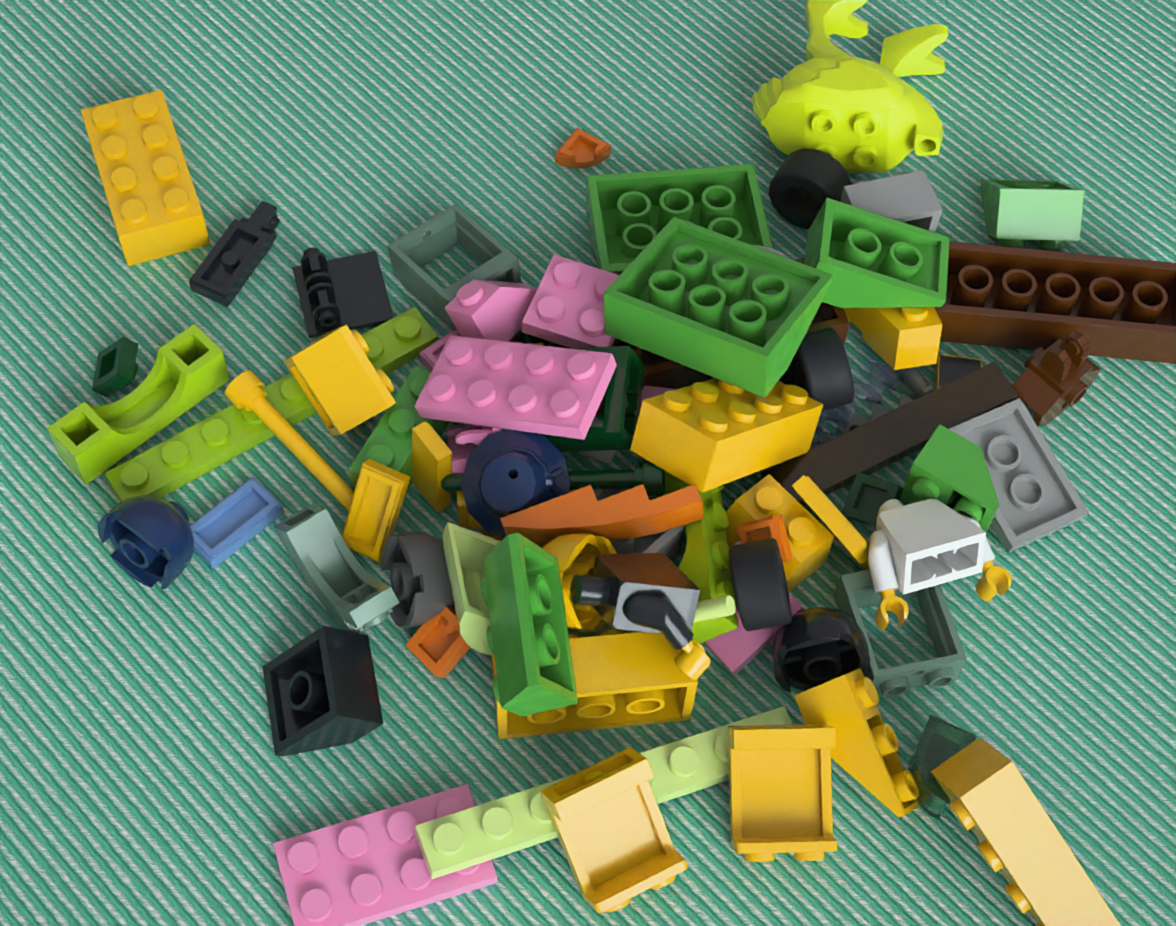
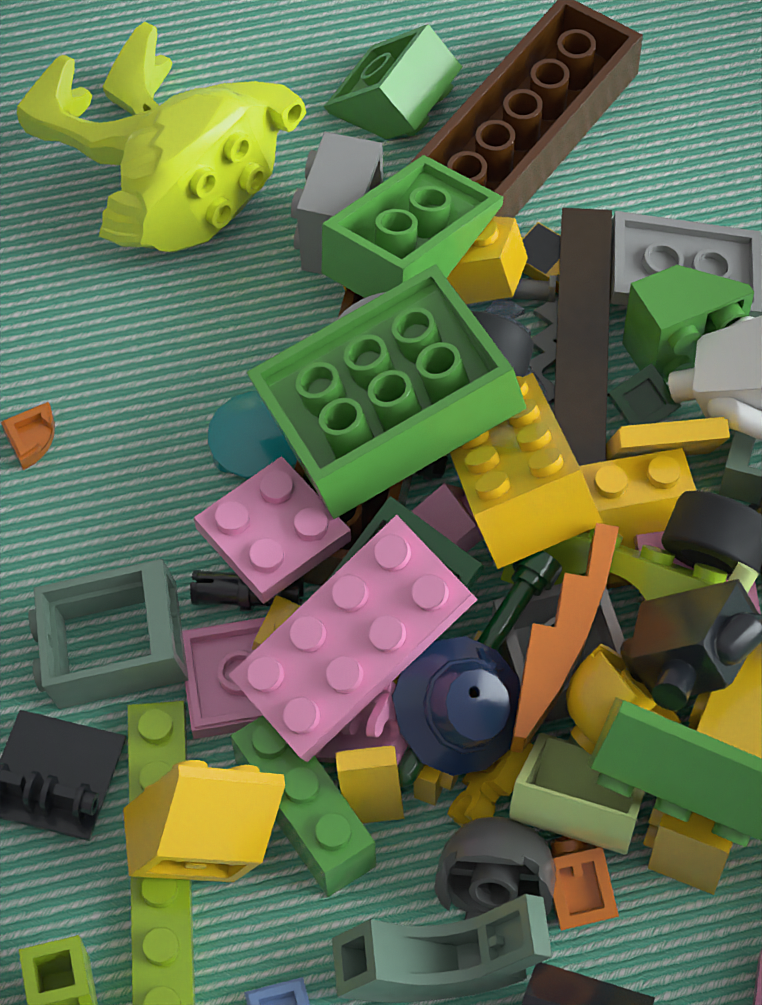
camera: 55 degrees left, 0 degrees up
yellow piece [225,370,354,512] -> none
yellow tile [342,459,411,563] -> none
bright pink slope [444,279,538,342] -> none
bright green slope [586,164,773,275] -> none
orange tile [734,514,793,562] -> none
black tyre [769,149,851,229] -> none
reddish brown hinge [1012,330,1101,427] -> none

